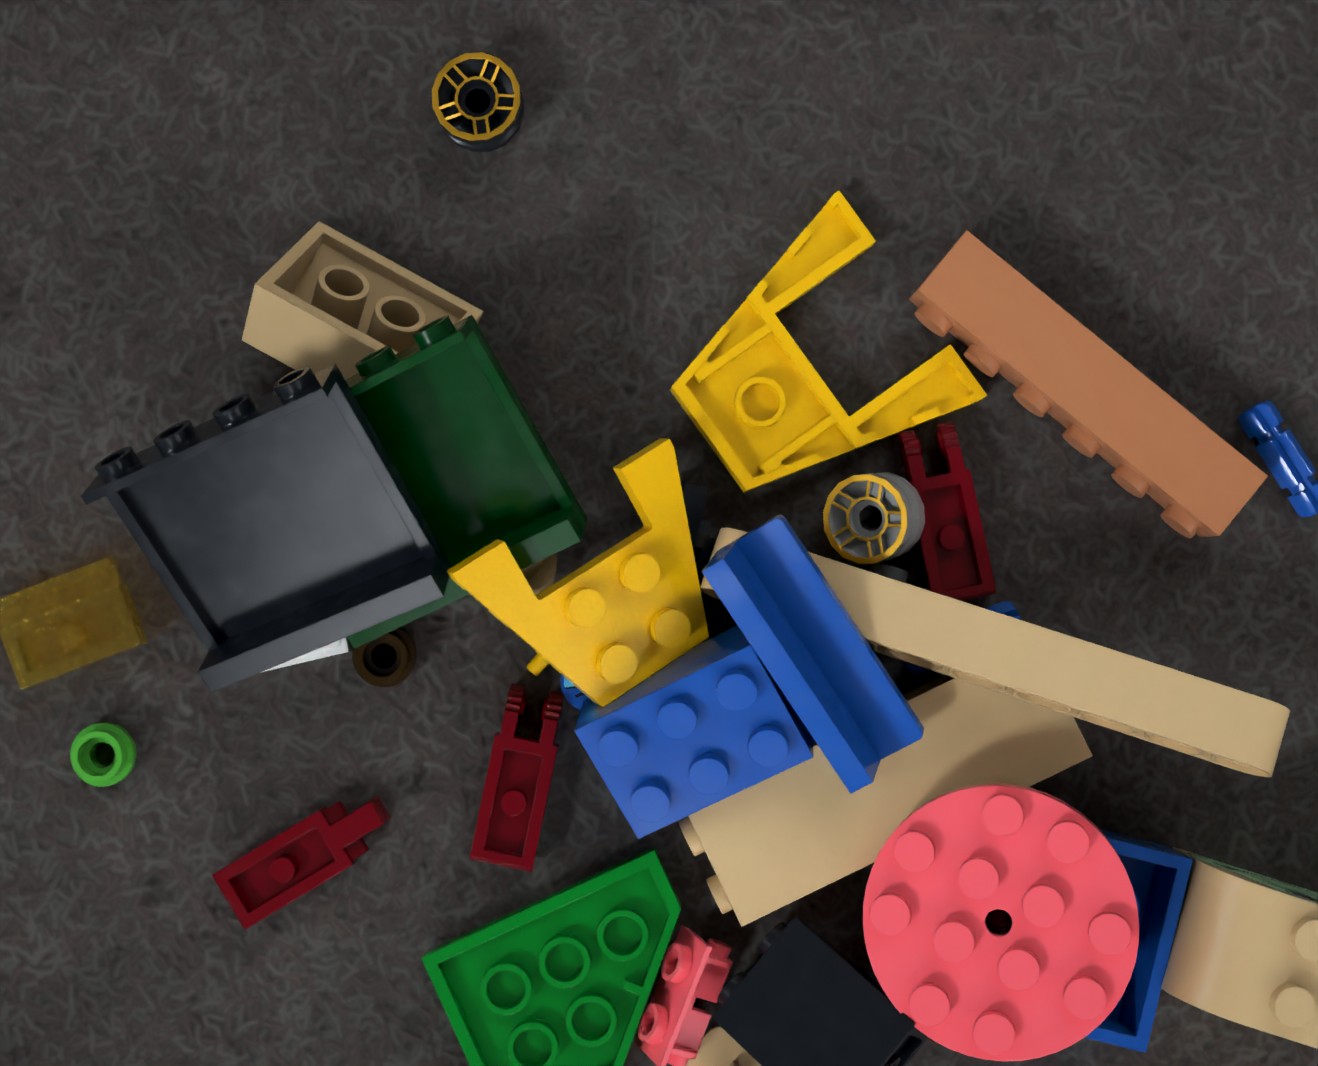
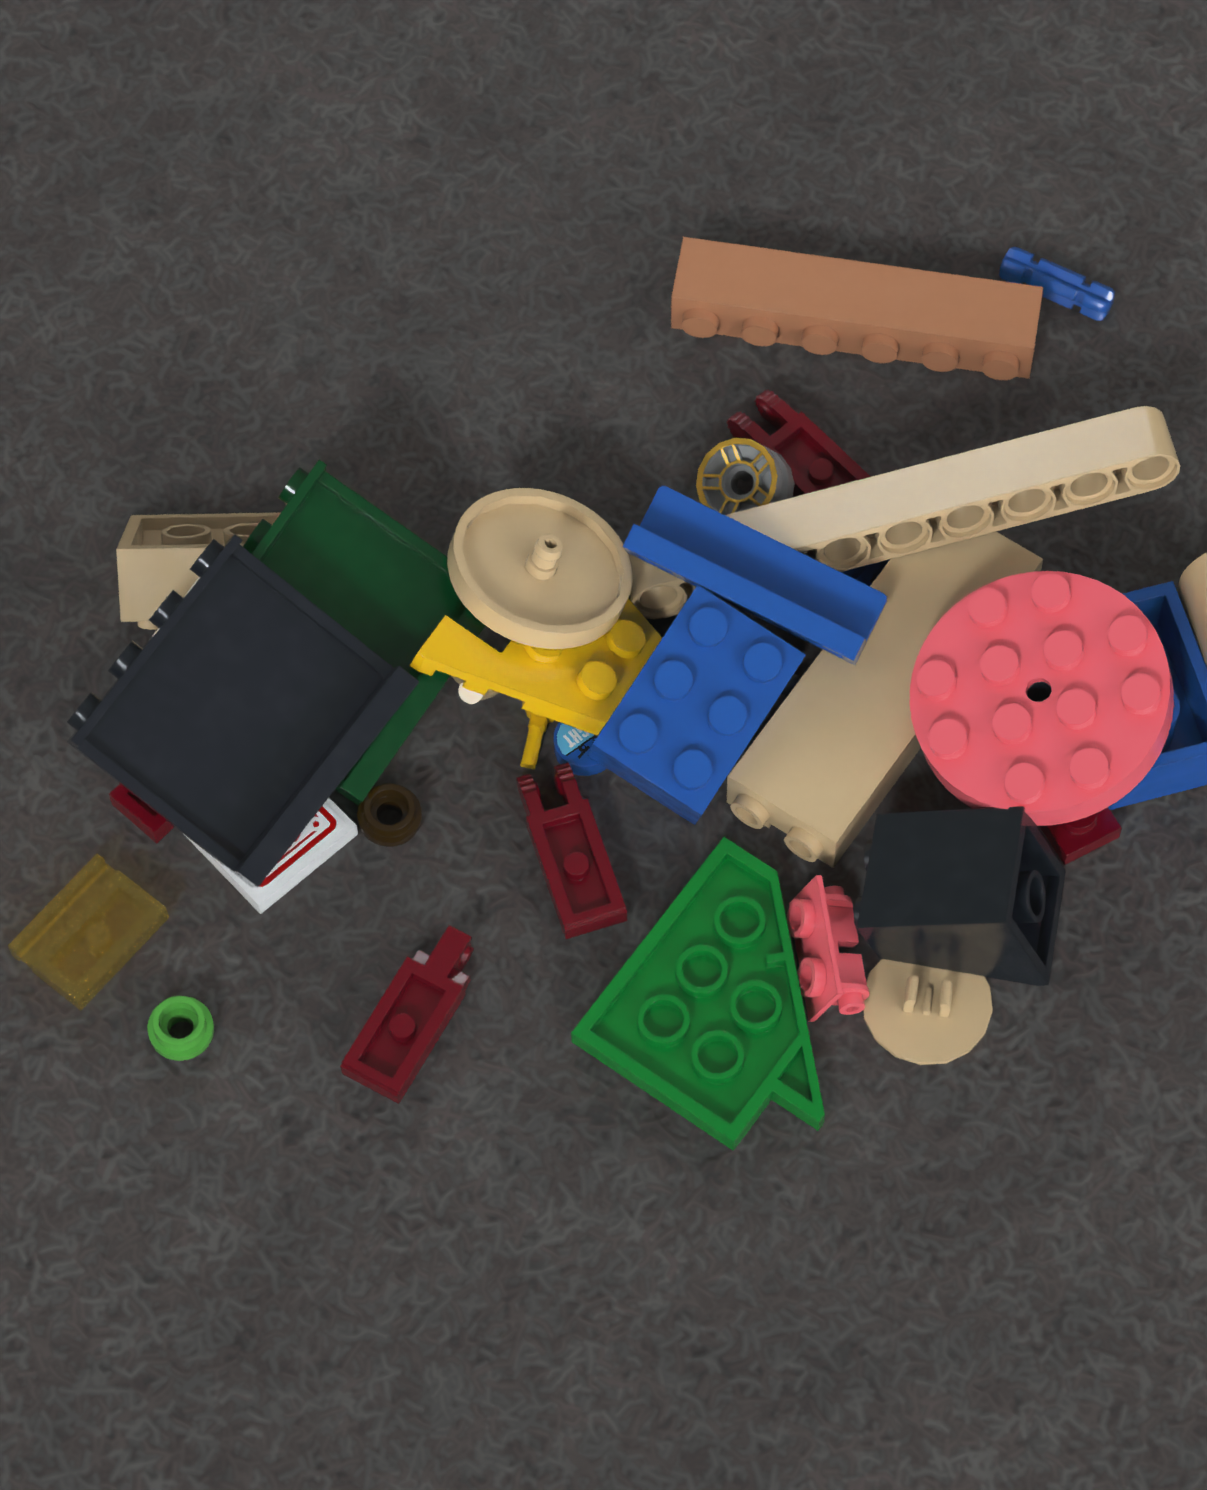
camera: 25 degrees left, 25 degrees down
black wheel [432,52,524,152] -> none
yellow wing [670,191,987,493] -> none
none -> tan piece [447,488,633,649]

